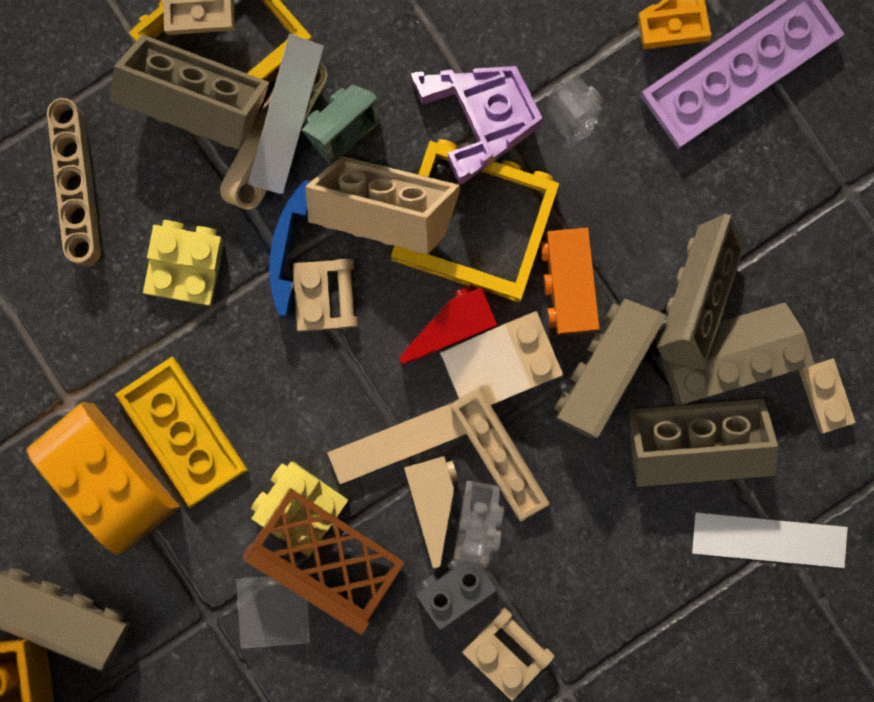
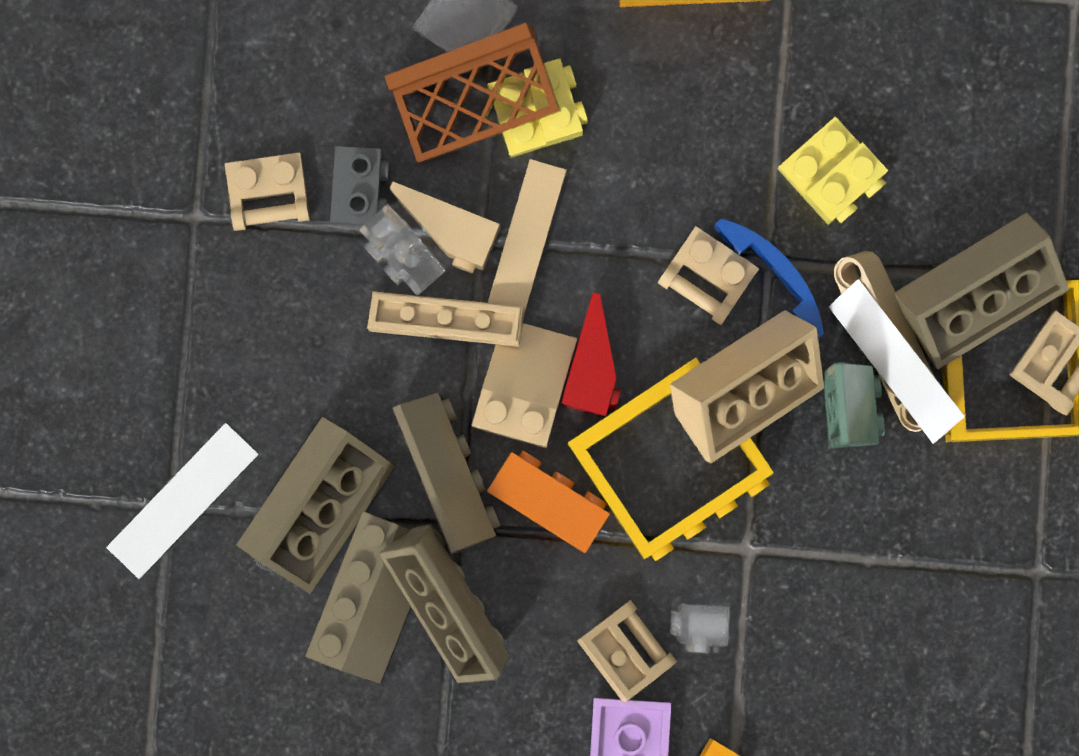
camera: 140 degrees right, 0 degrees up
tan beam [47,98,101,267] -> none
yellow tile [115,357,248,508] -> none
wing [411,66,543,185] -> none
tan plate [799,358,856,433] -> none
none -> tan plate [577,600,677,703]

